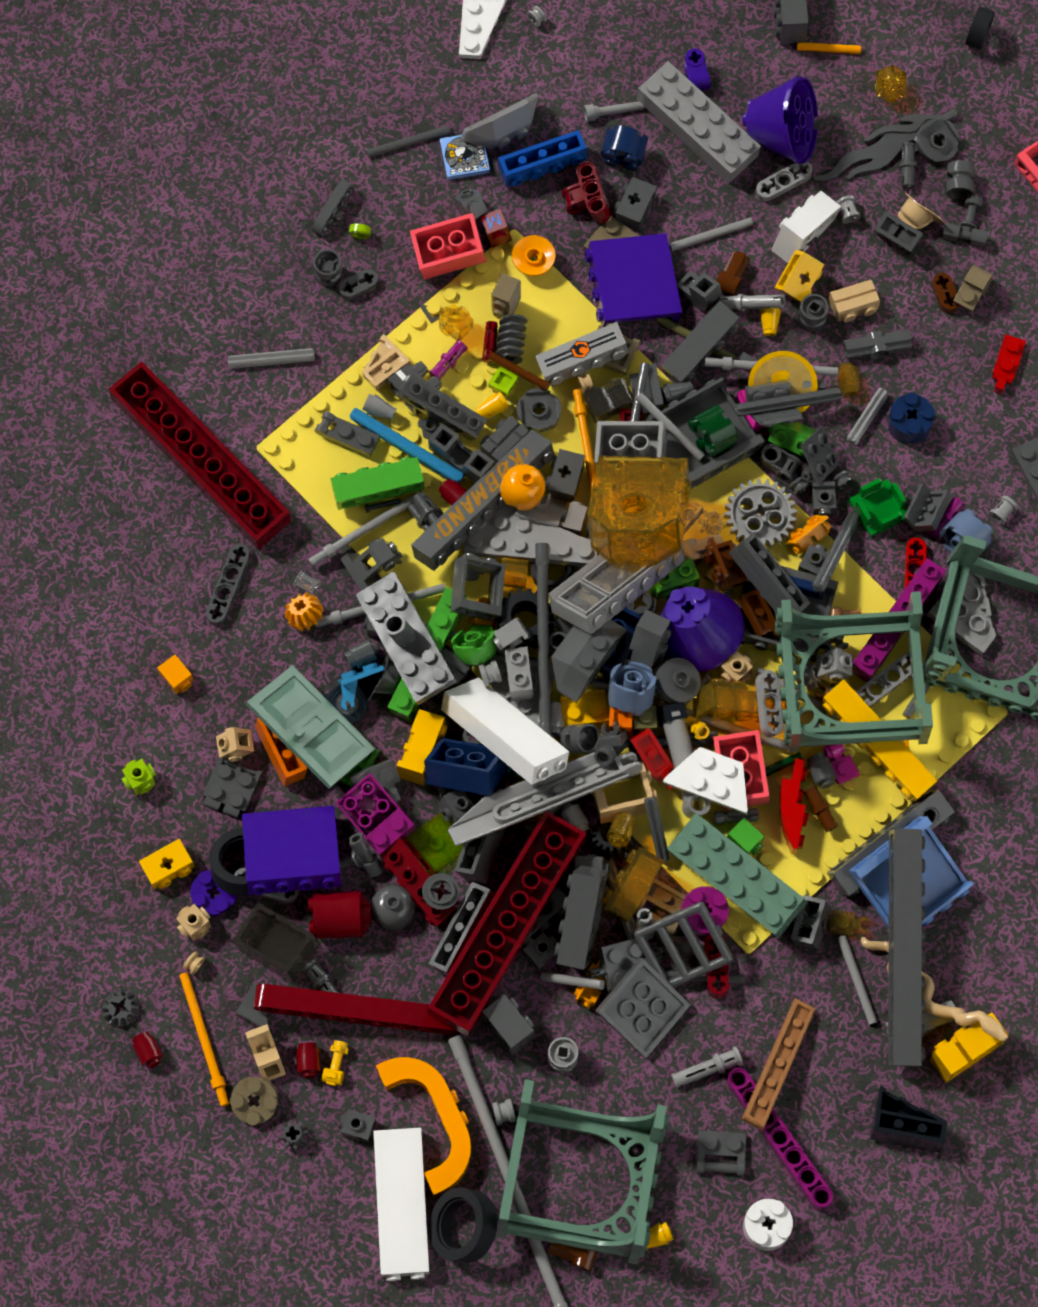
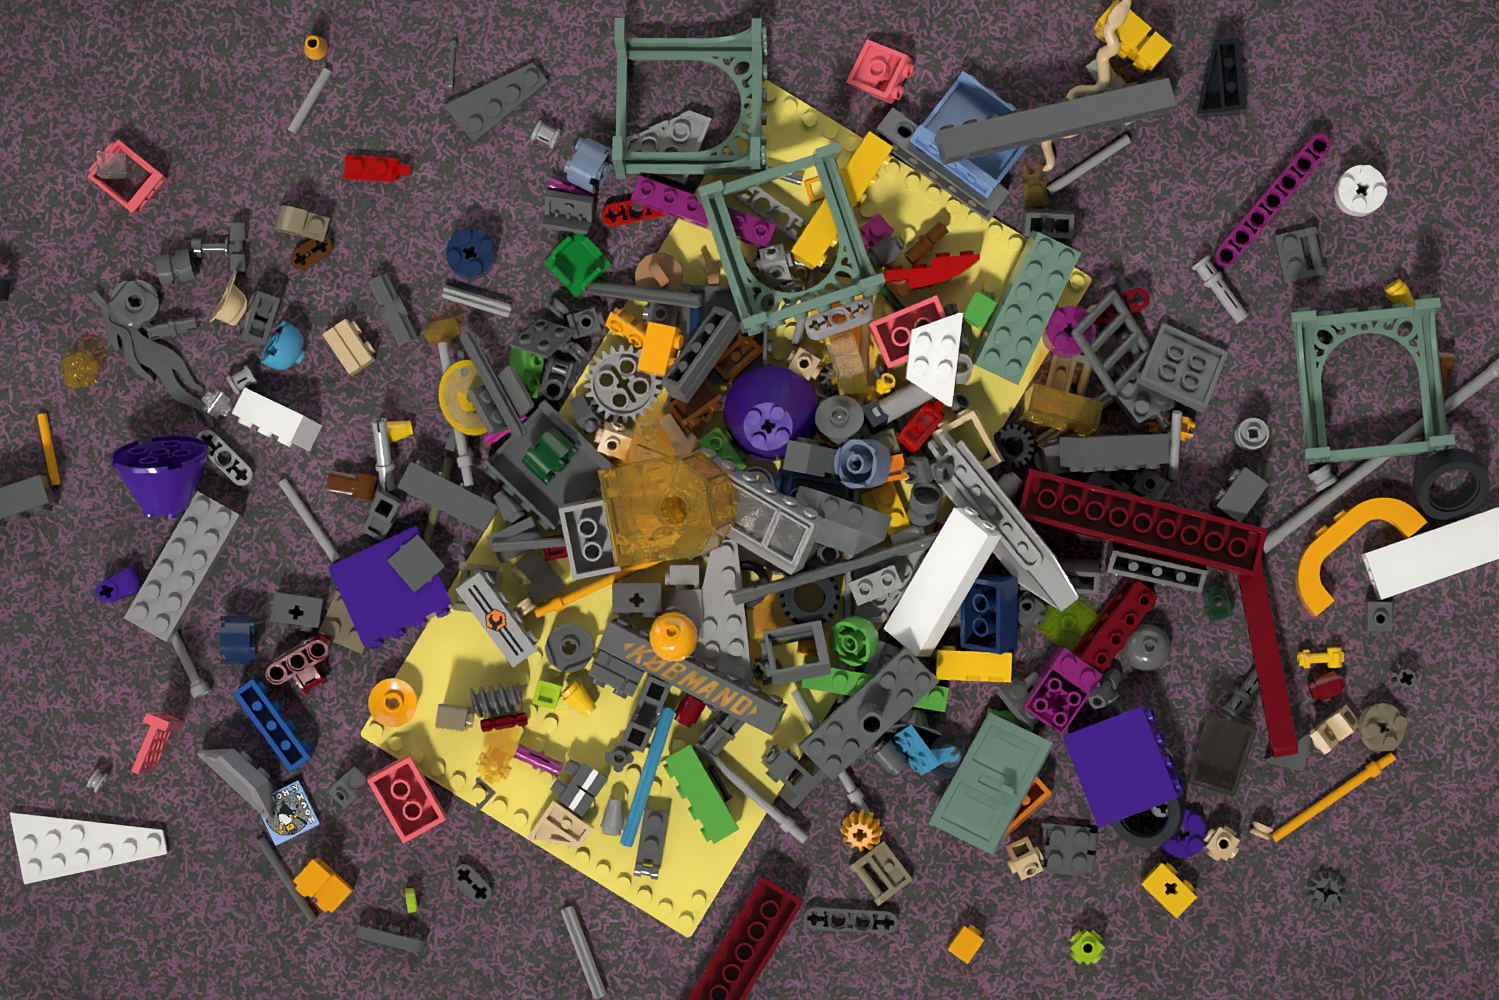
camera: 105 degrees left, 15 degrees up
dark red brick [132,1031,163,1068] -> none
clear bush [293,570,322,595] -> none
dark red cylinder [308,891,371,939] -> none
dark grey wheel [313,249,343,287] -> none
dark grey brick [395,374,487,441] -> none
dark grey gear [422,873,460,911] -> none
light grey wheel [478,660,502,687] -> none
dark red brick [480,208,512,248] -> none
reddish brown bar [488,352,550,391] -> none
light grey brick [493,618,531,650] -> none
clear yellow brick [607,812,635,848] -> none
light grey bar [635,392,705,461] -> none
light grey pin [636,908,654,940] -> none
dark grey axle [644,797,670,863] -> none
medium nougat tile [741,998,816,1131] -> none
yellow brick [774,250,825,302] -> none
dark grey wheel [798,294,829,332] -> none
none -> coral fence [131,712,185,774]
none -> clear gear [202,389,232,419]
none -> dark azure cylinder [260,320,305,370]
none -> light orange brick [293,857,354,913]
none -> dark grey piece [387,534,445,593]
none -> dark grey piece [571,394,604,434]
none -> tan brick [594,421,633,460]
none -> medium nougat tile [635,253,683,291]
none -> light orange brick [637,322,684,377]
none -> coral plate [846,40,914,104]
none -> dark tan plate [849,841,913,906]
none -> dark grey hinge [949,392,970,414]
none -> clear green brick [1200,584,1234,622]

